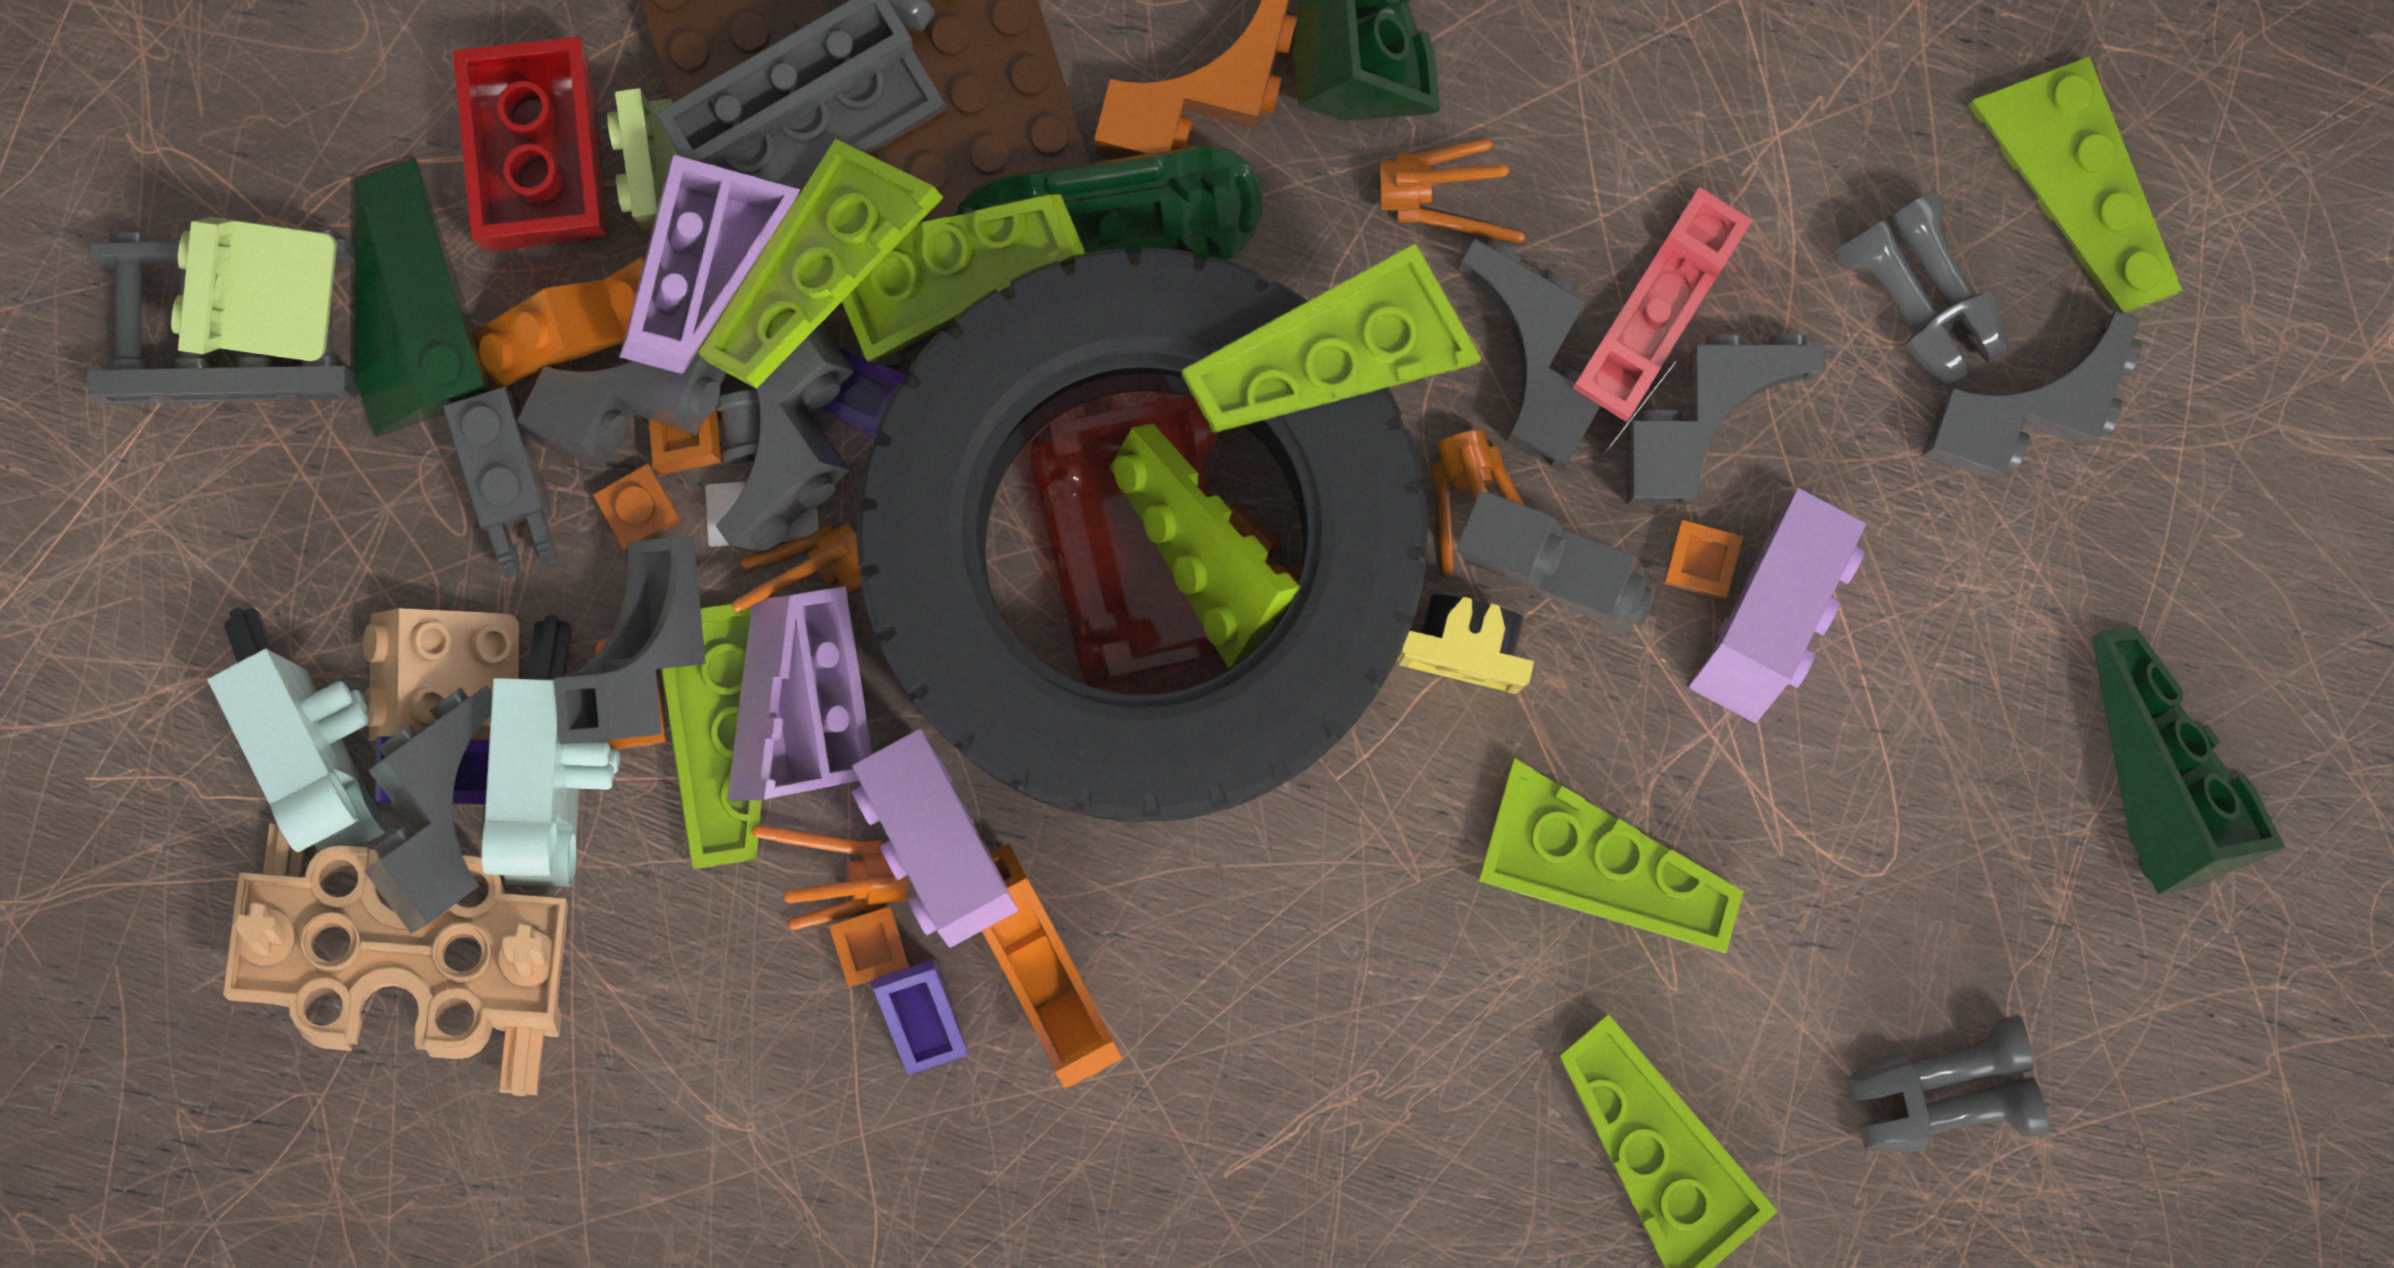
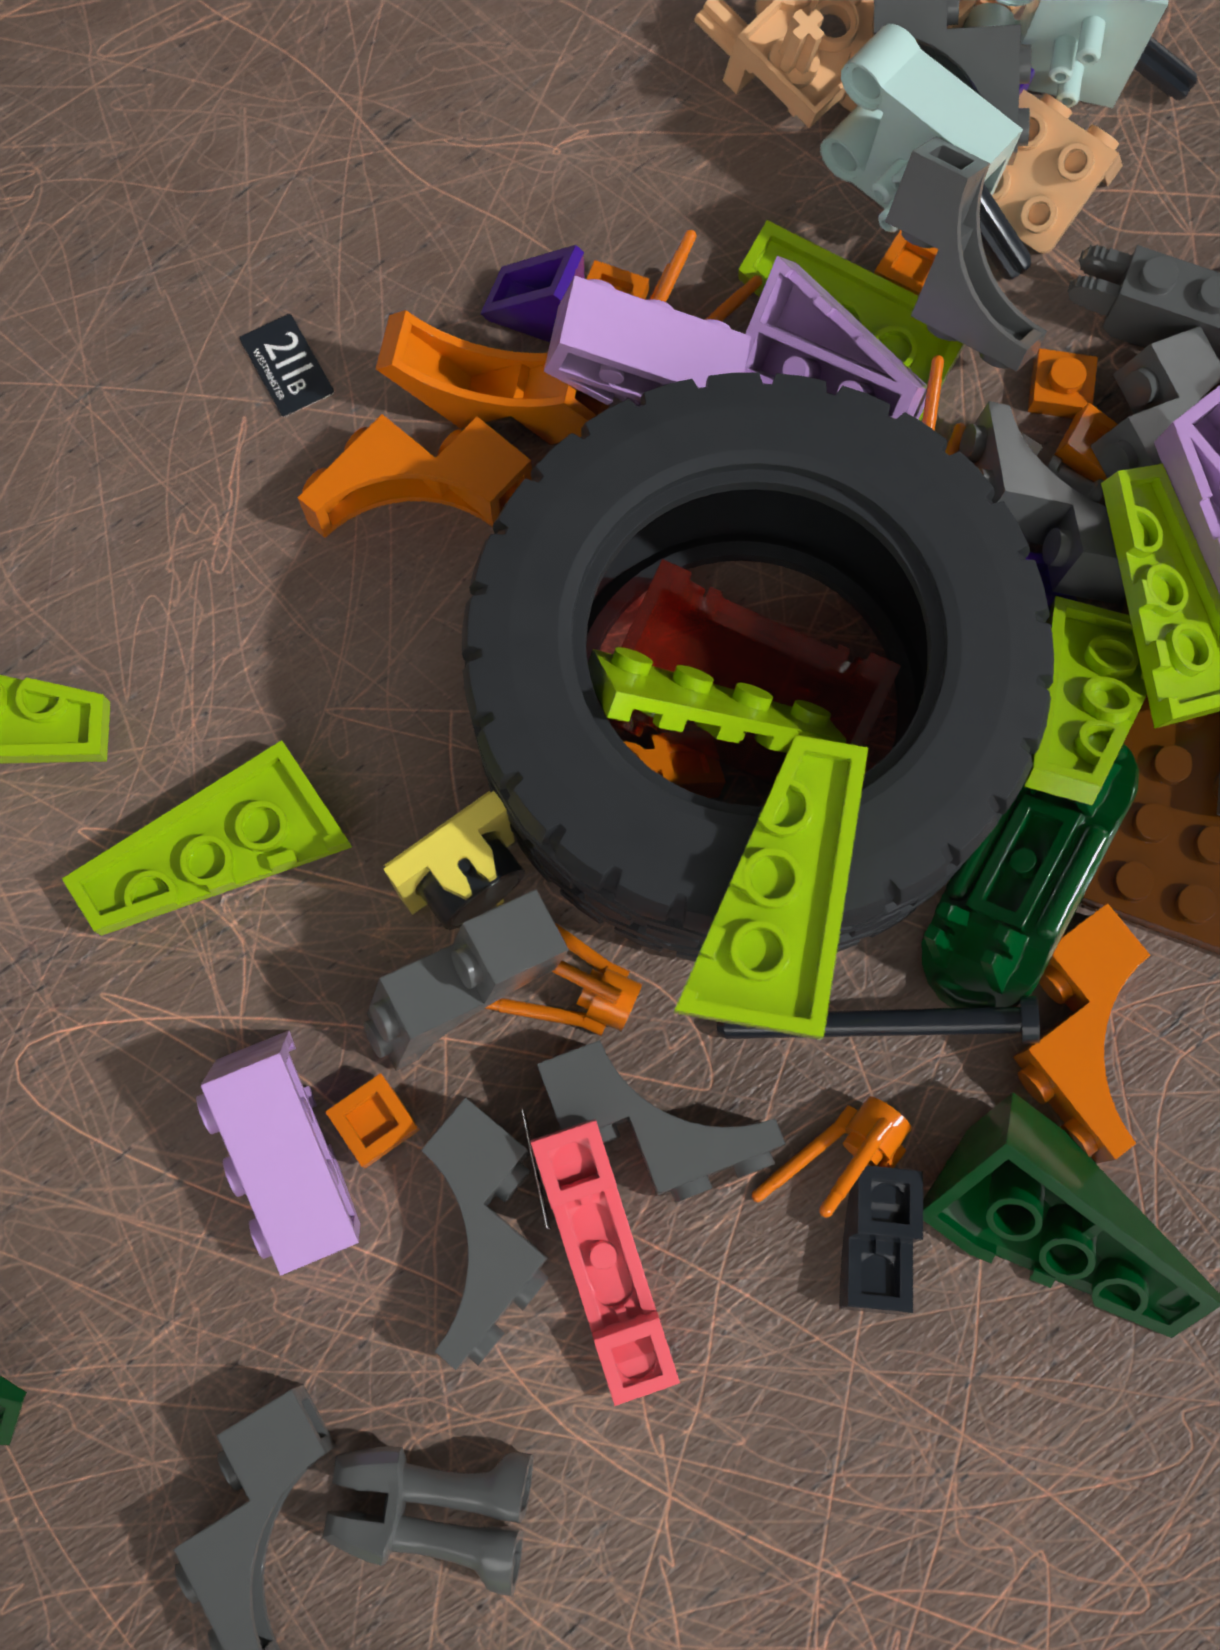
camera: 130 degrees right, 10 degrees down
none -> black sticker [239,313,334,417]
none -> orange arch [297,414,532,538]
none -> black bar [716,996,1040,1044]
none -> black slope [839,1165,923,1315]

